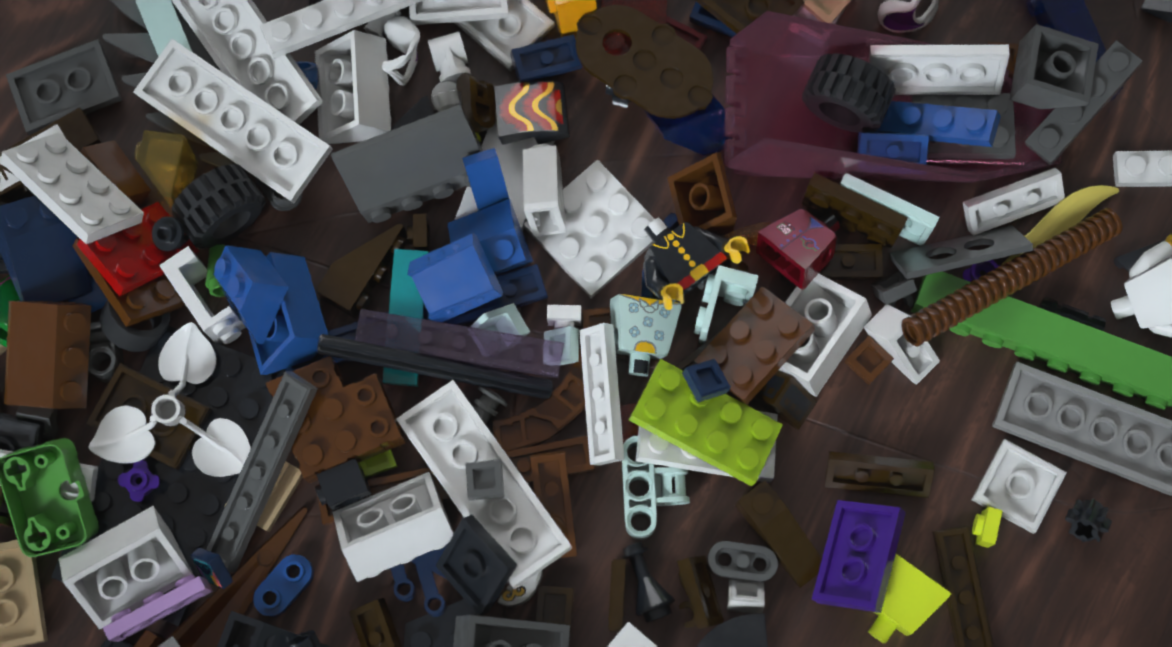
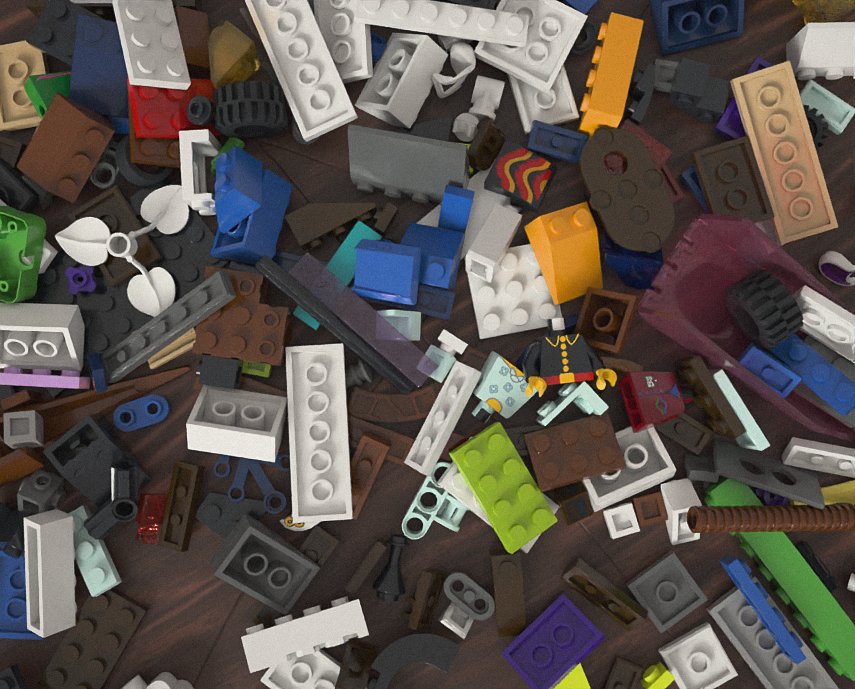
camera: 30 degrees right, 10 degrees up
black plate [436,515,518,616] -> none
dark grey plate [465,459,505,501] -> none
dark blue tile [682,358,731,403] -> none
none -> light orange slope [524,201,603,306]
none -> white plate [602,502,640,539]
none -> dark grey plate [625,551,708,634]
none -> blue plate [719,554,806,665]

